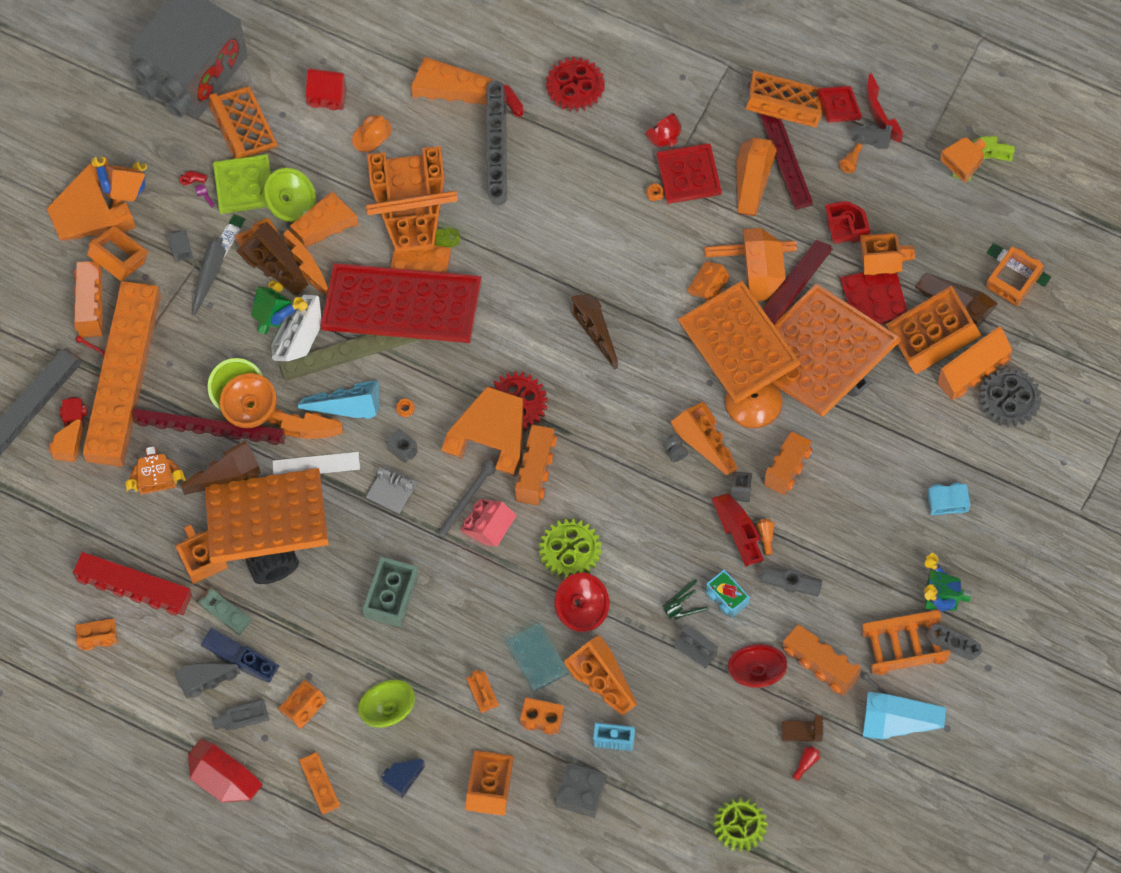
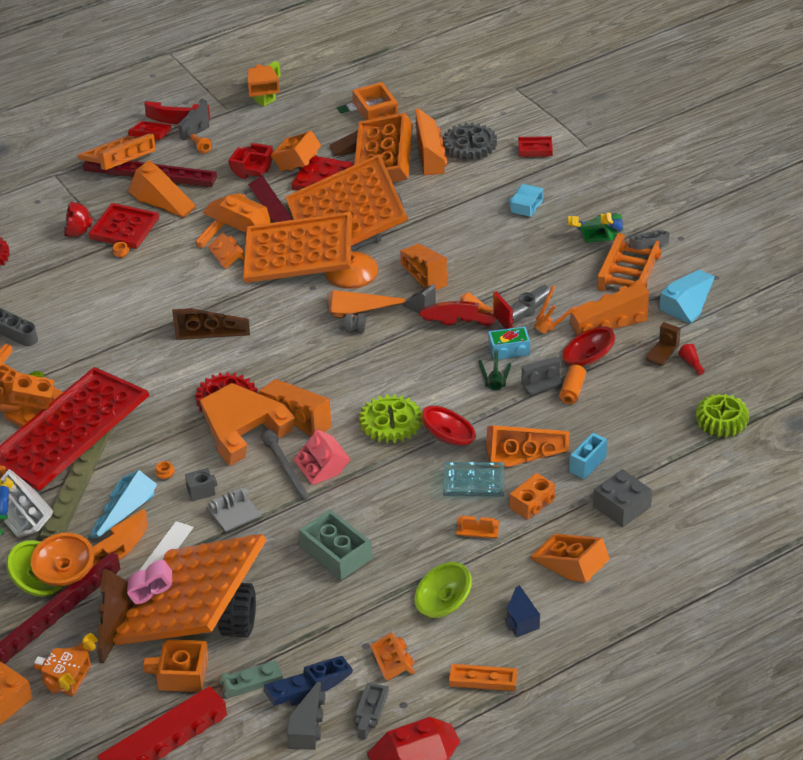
camera: 60 degrees left, 25 degrees down
none -> orange brick [10,373,54,410]
none -> bright pink brick [127,560,172,604]
none -> red piece [492,291,514,329]
none -> red plate [518,136,553,157]
none -> orange plant [534,285,575,334]
none -> orange brick [559,365,586,404]

